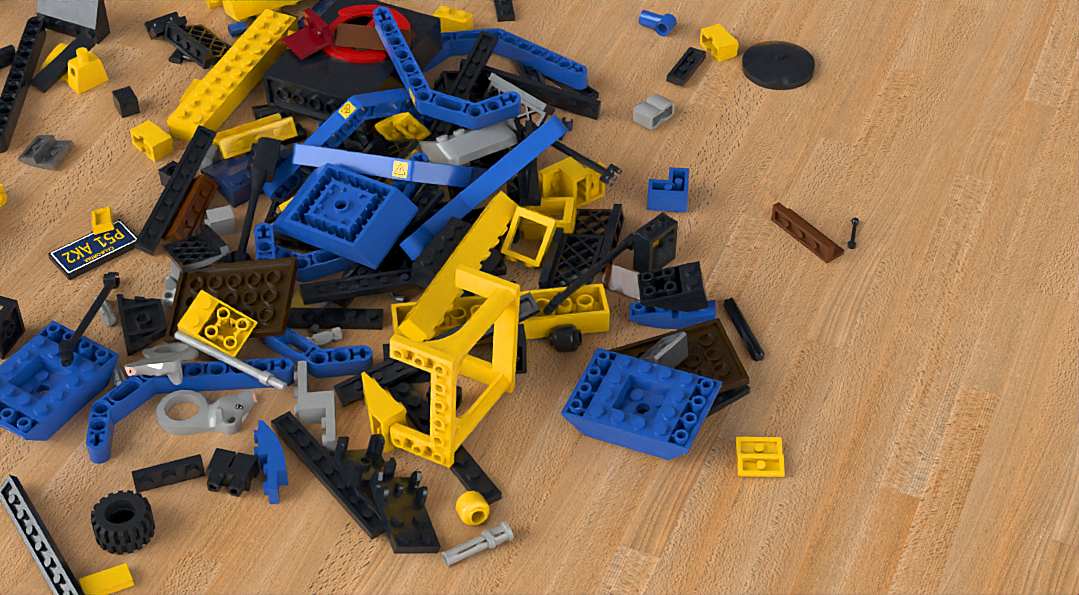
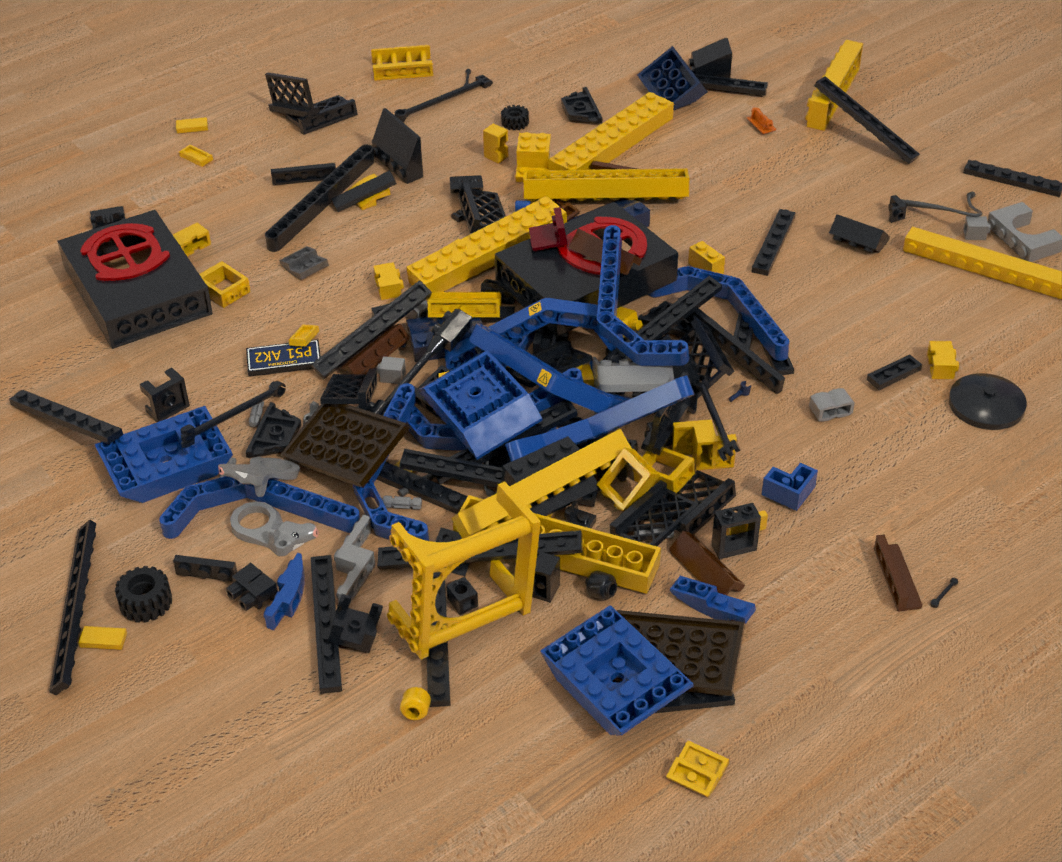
camera: 30 degrees right, 0 degrees up
yellow torso [68,47,109,95] -> none
black brick [112,86,140,118] -> none
light grey bar [175,330,287,391] -> none
yellow slope [177,290,258,357] -> none
yellow slope [361,372,408,453] -> none
black hinge [369,470,441,554] -> none
yellow slope [375,112,431,141] -> none
light grey pin [441,521,514,567] -> none
black hinge [543,233,635,315] -> none
black slope [637,261,709,312] -> none
flat silver slope [638,331,688,368] -> none
blue piece [639,10,677,36] -> none
black axle [724,298,765,362] -> none

